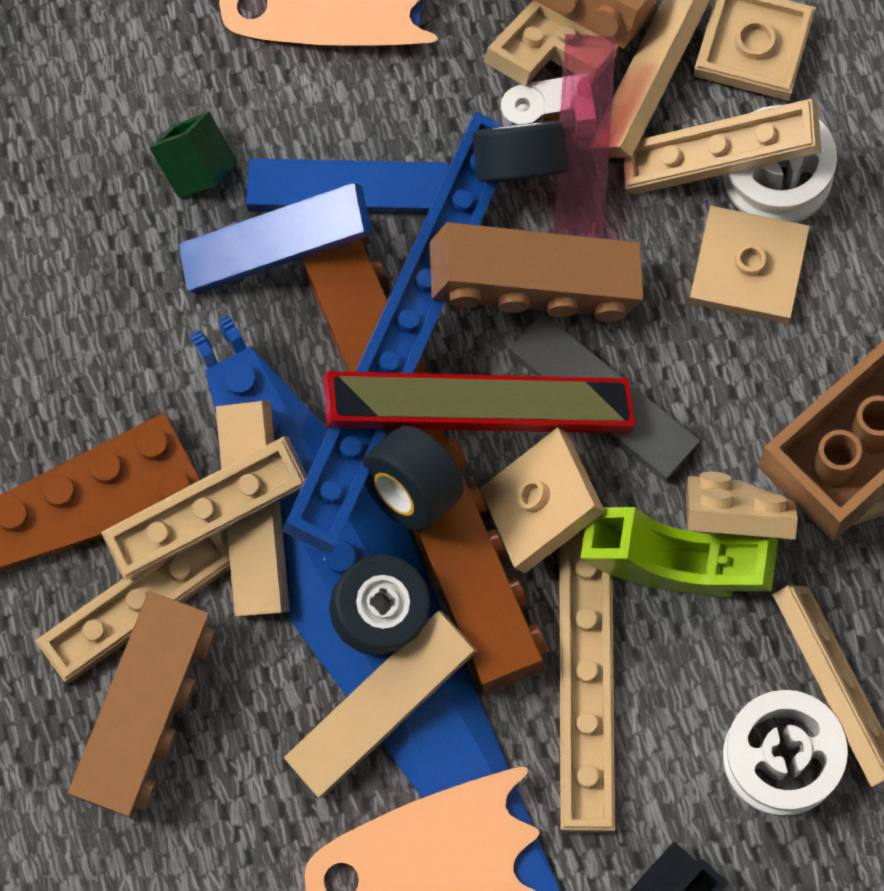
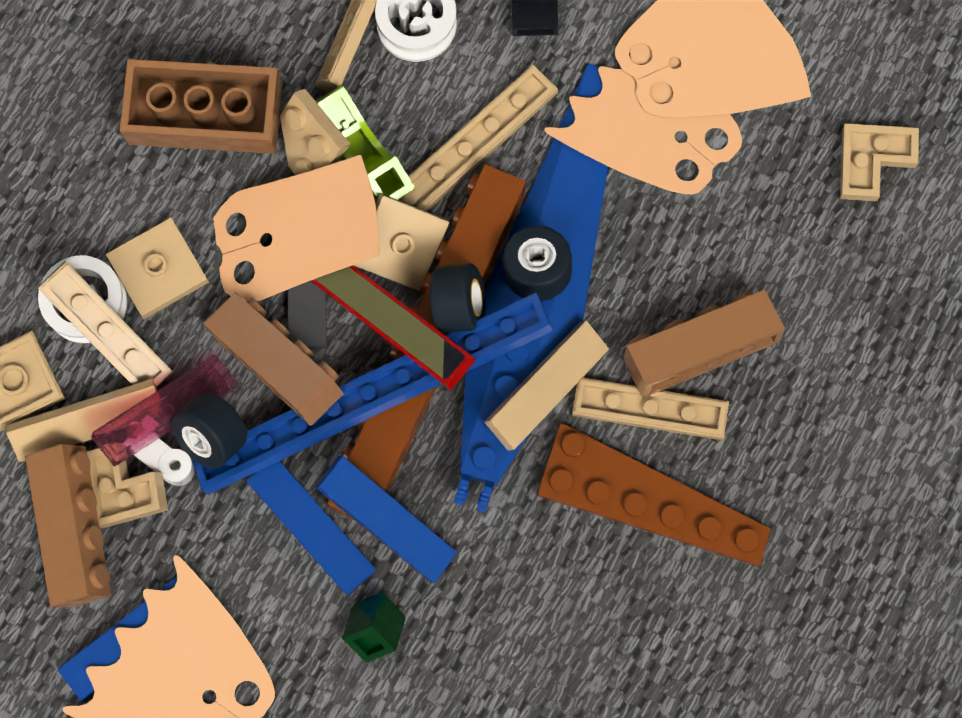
camera: 135 degrees left, 5 degrees up
tan tile [101,436,307,580] -> none
tan tile [284,611,478,798] -> none
none -> light nougat piece [214,155,380,302]

